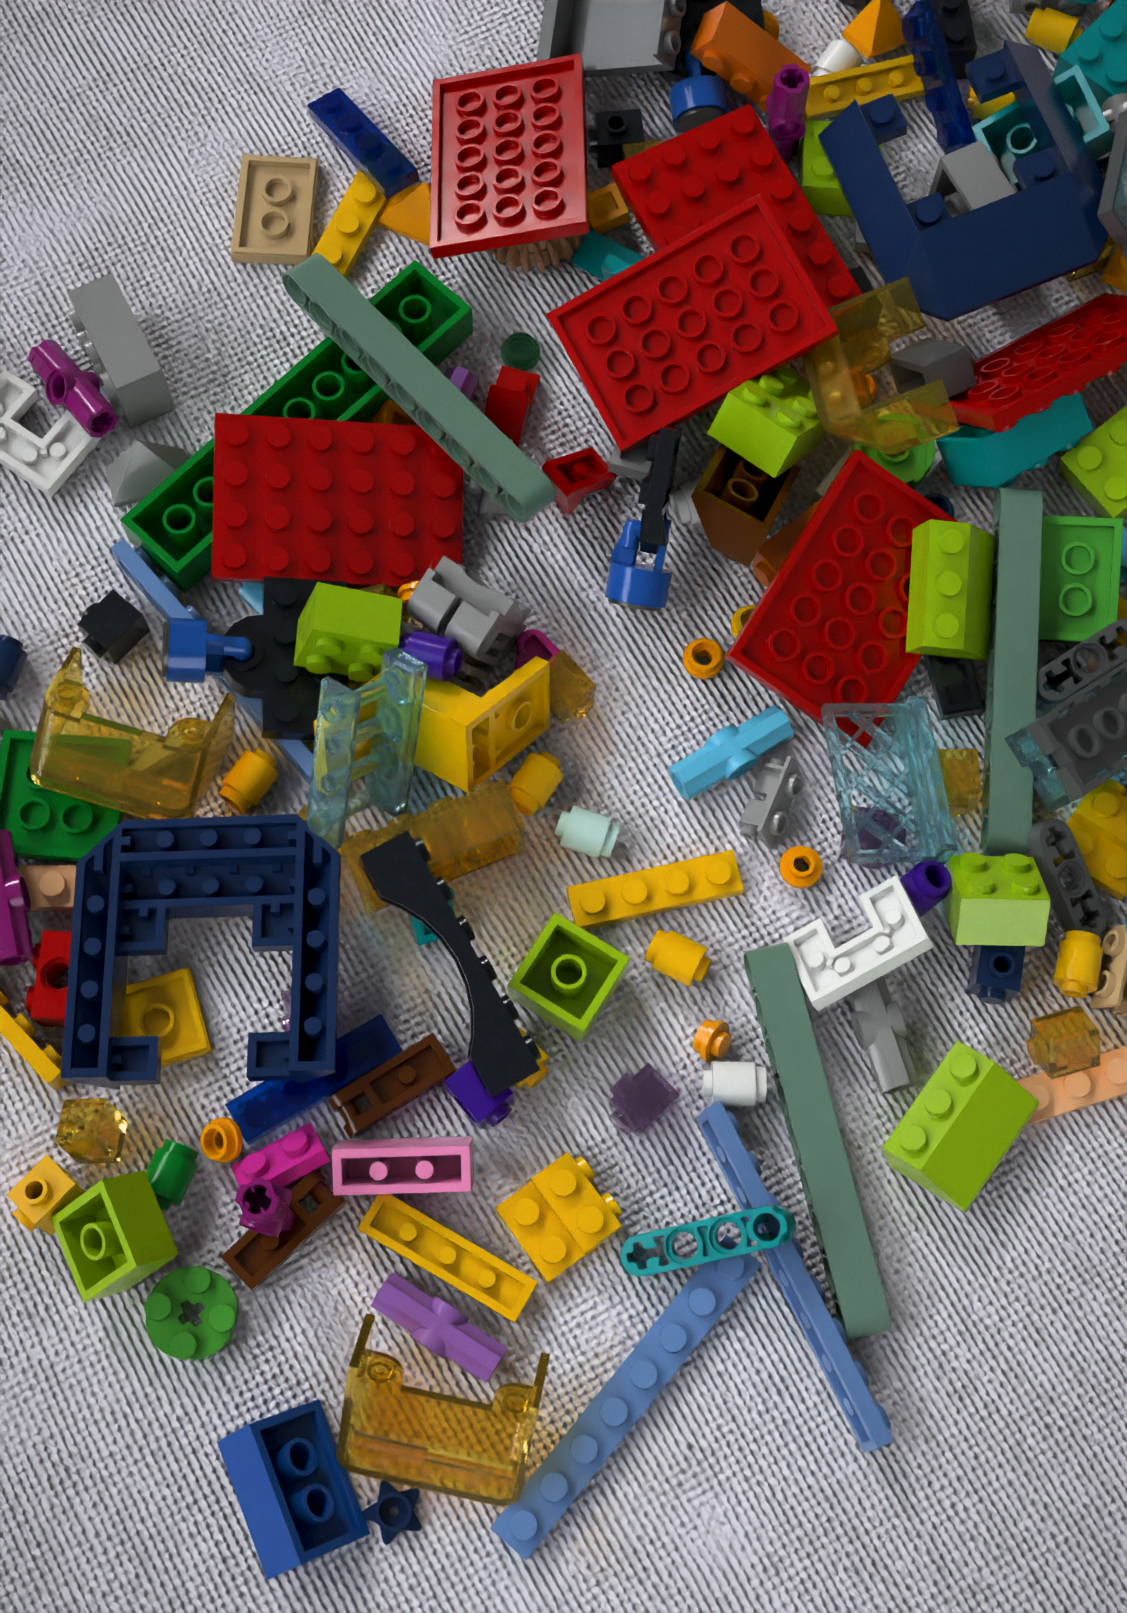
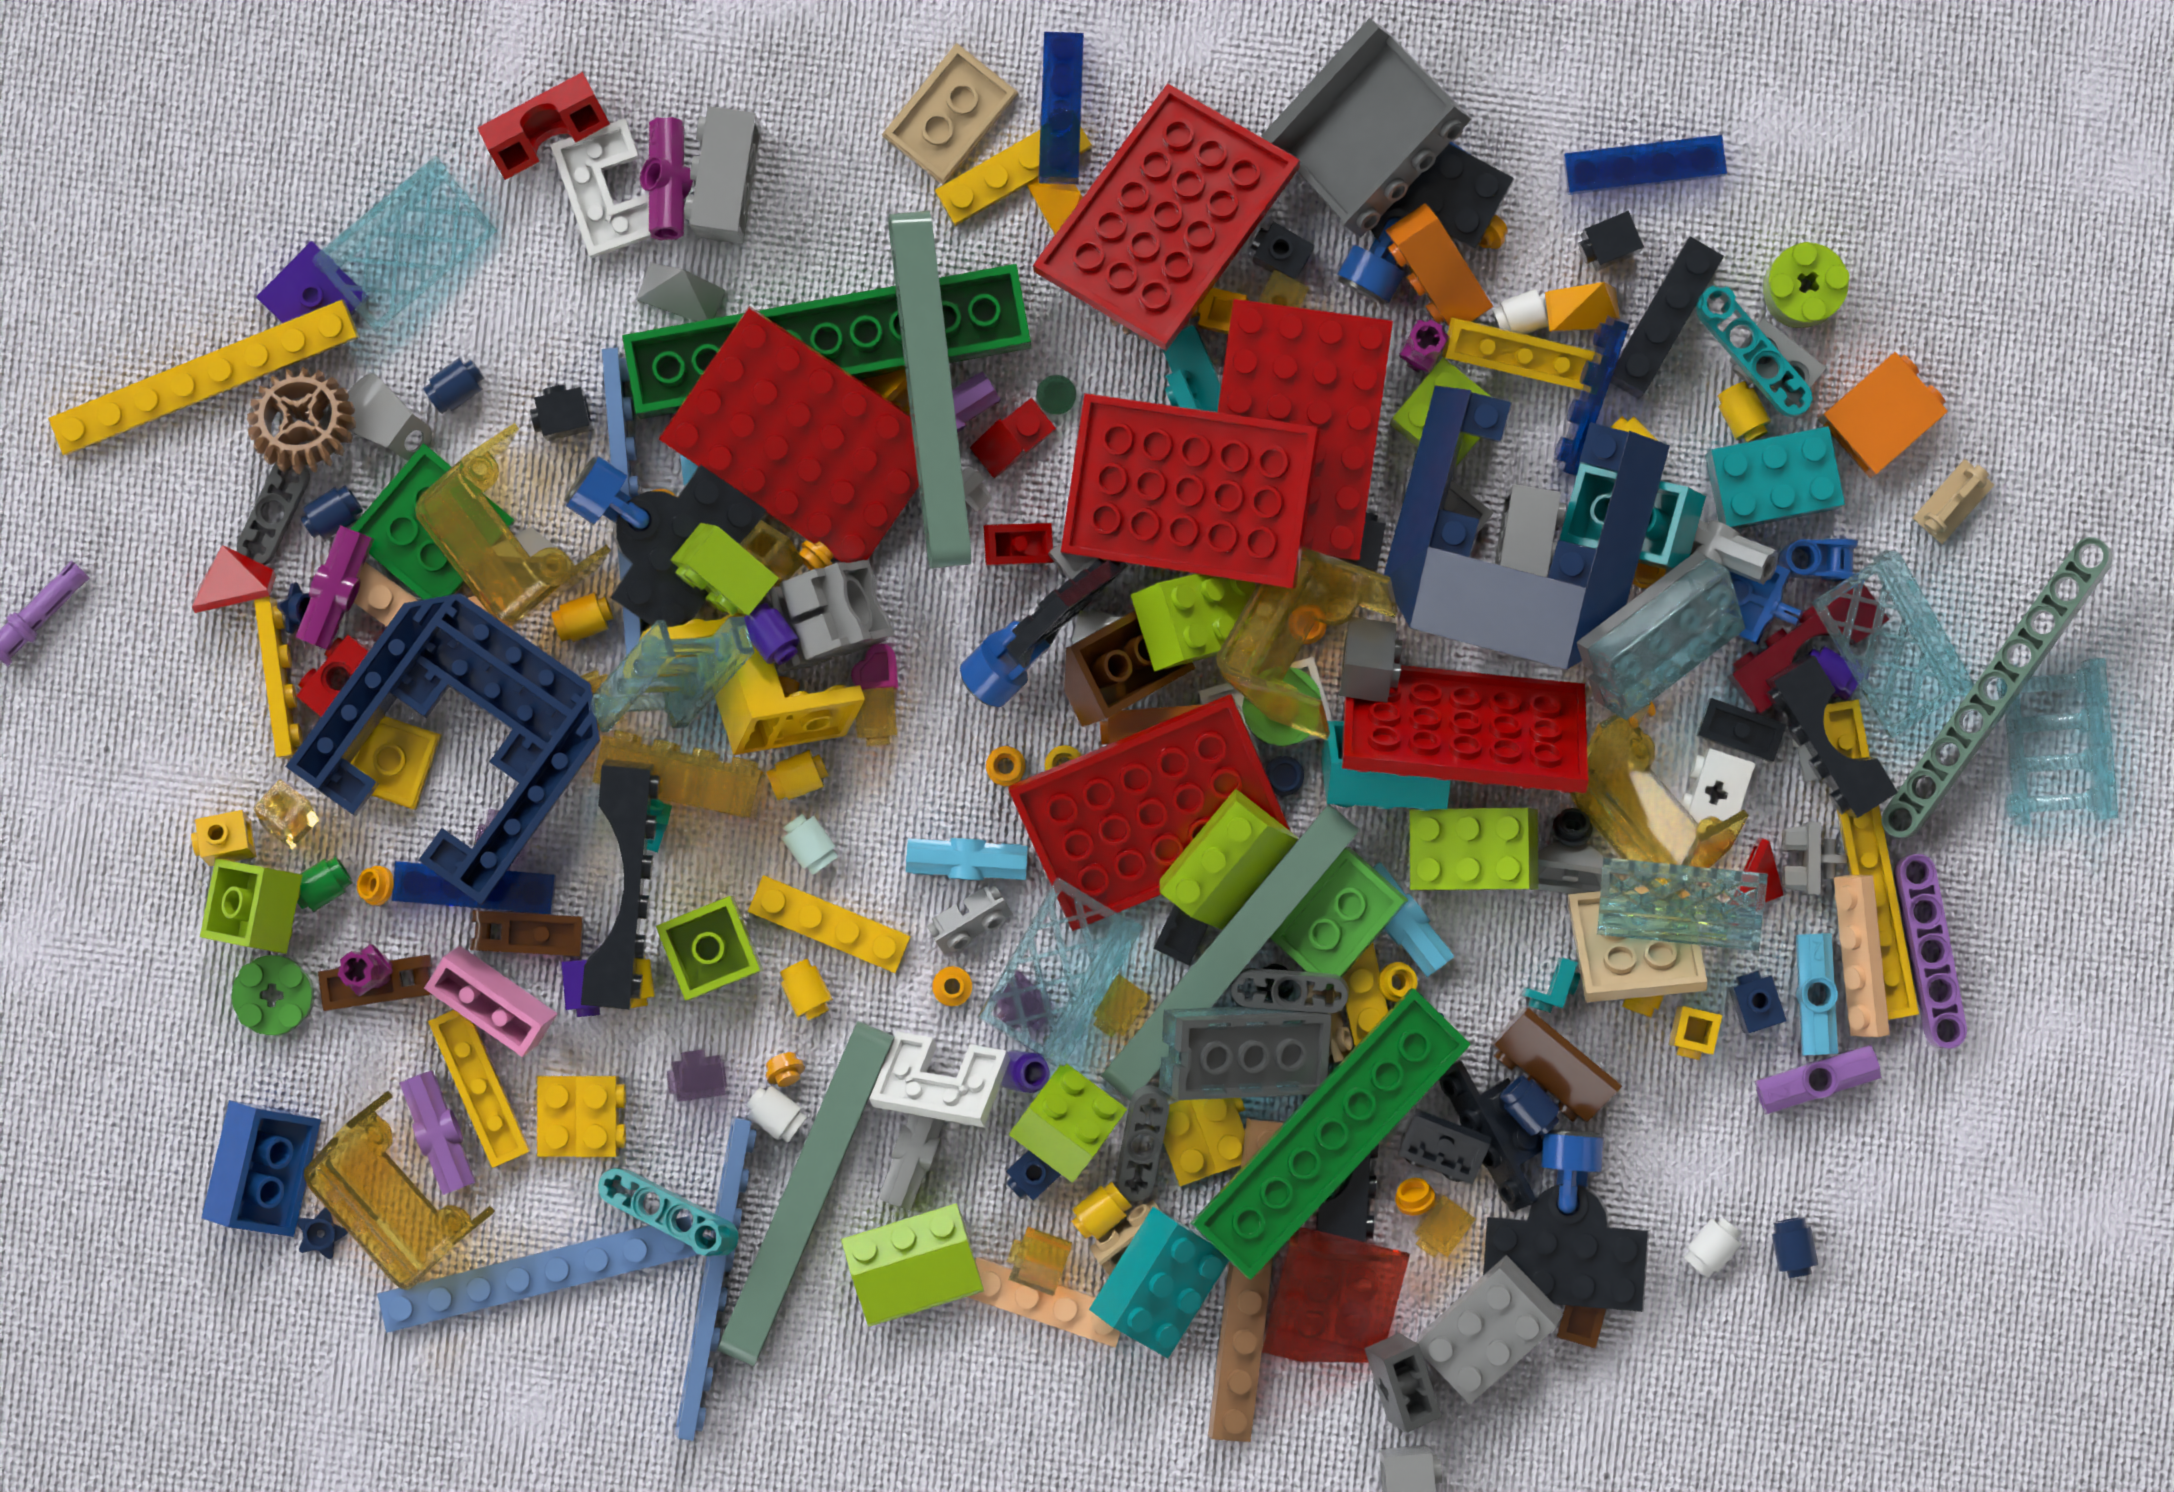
camera: 40 degrees right, 15 degrees up
dark pink plate [230,1122,330,1187] -> none

